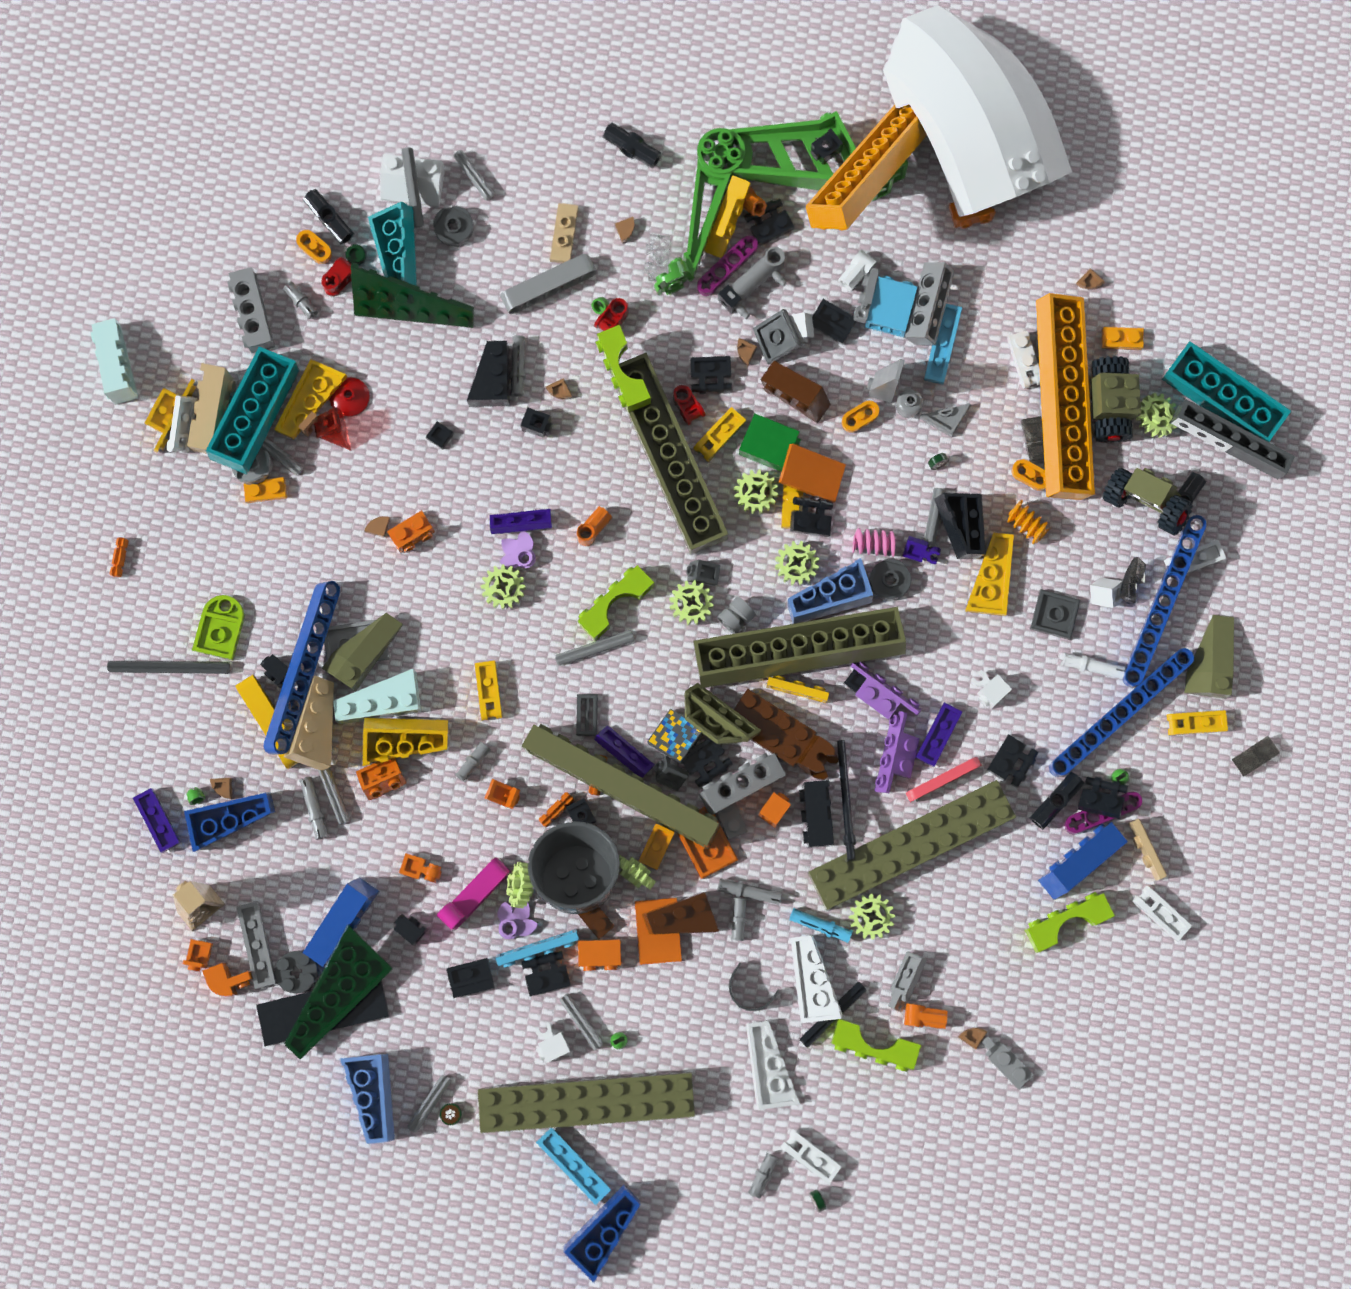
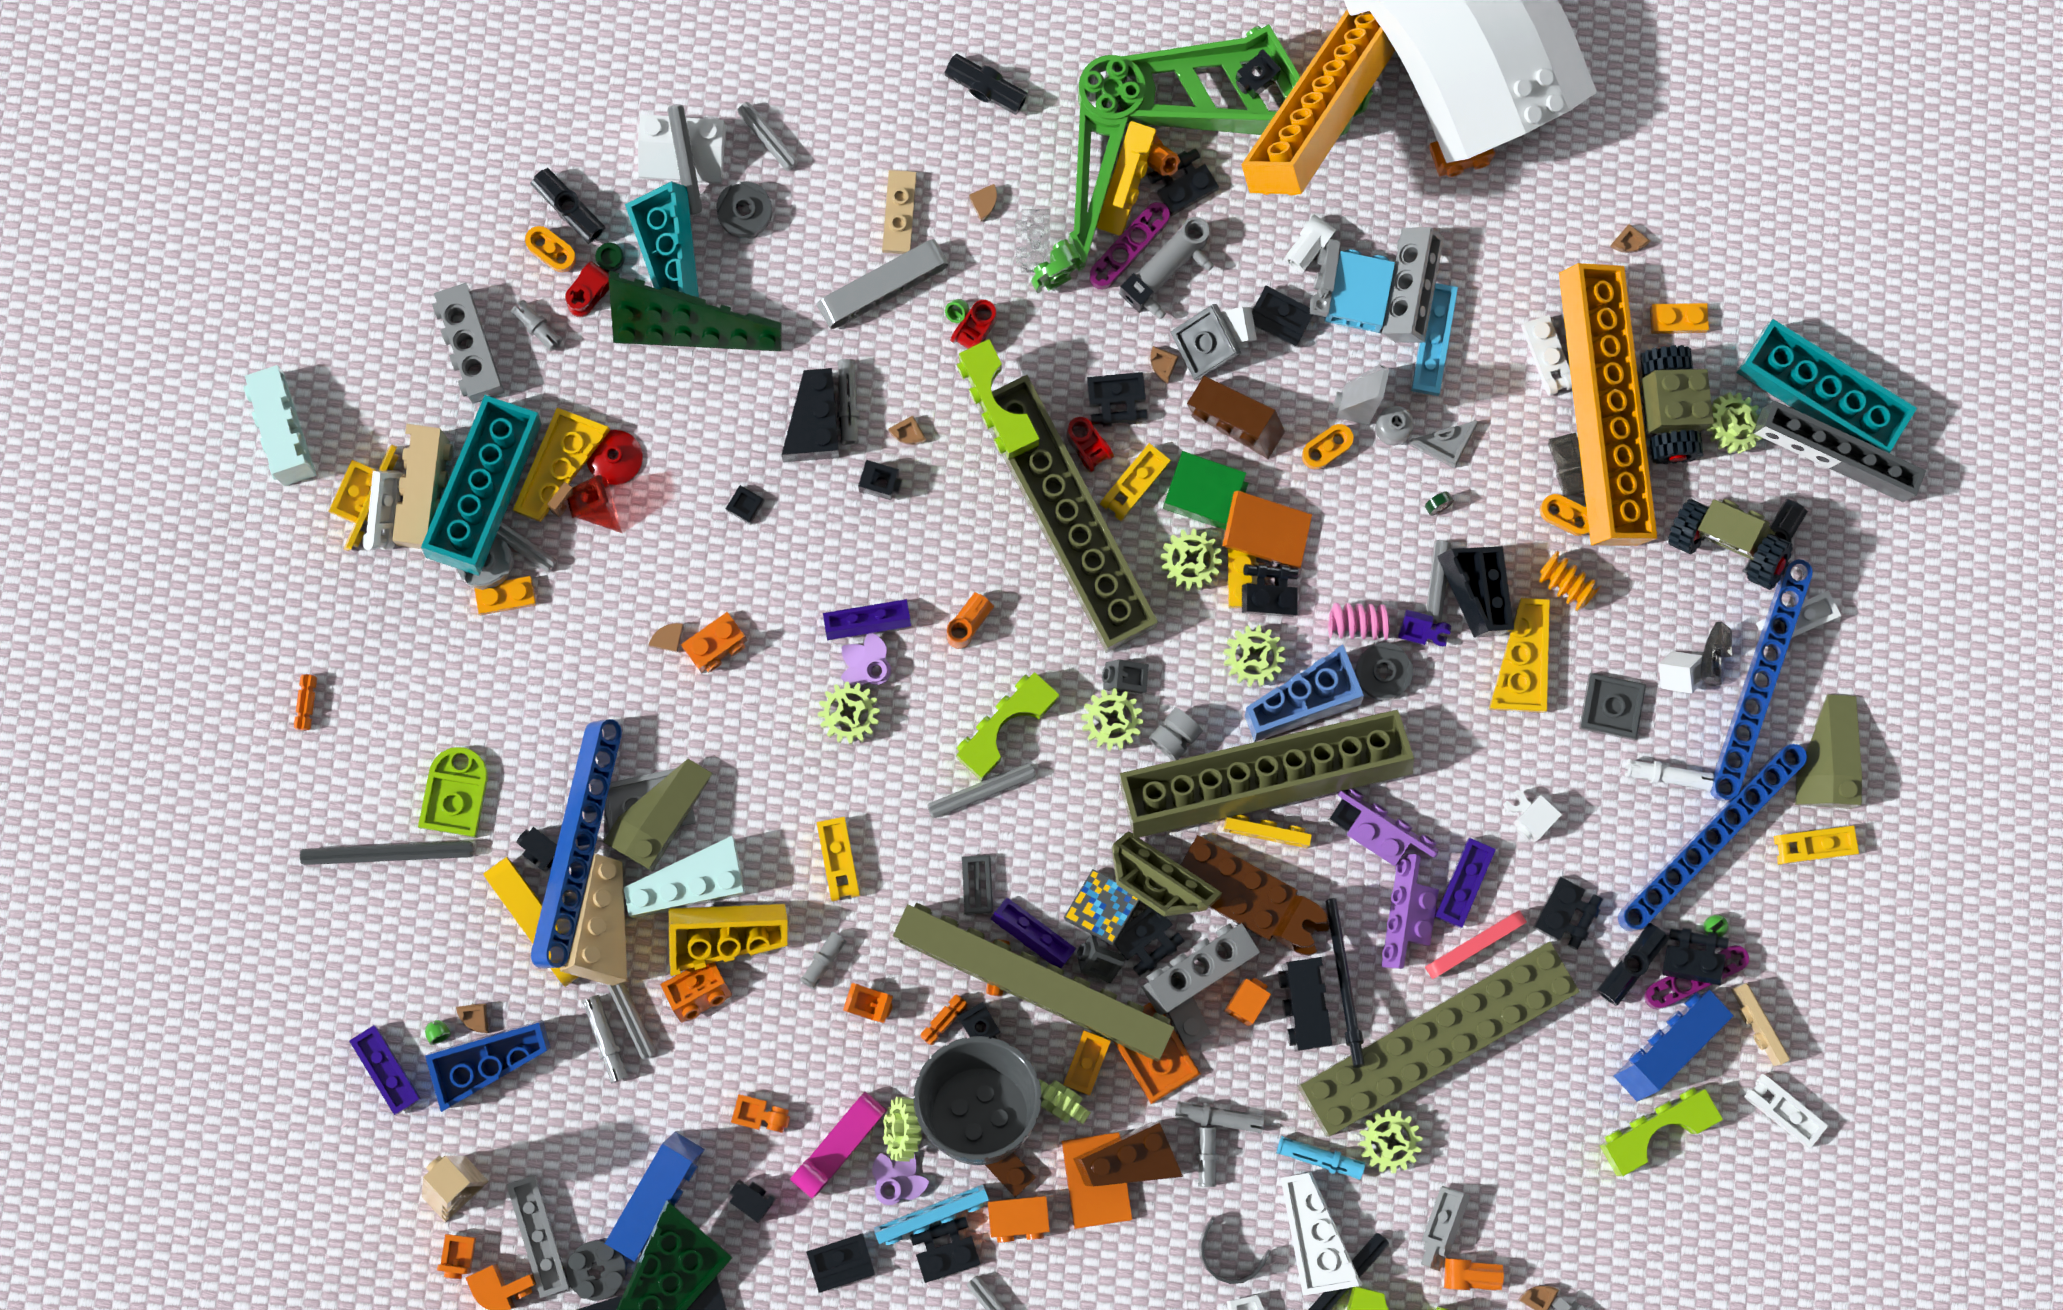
camera: 15 degrees left, 0 degrees up
clear smoke slope [1232,736,1280,777] -> none

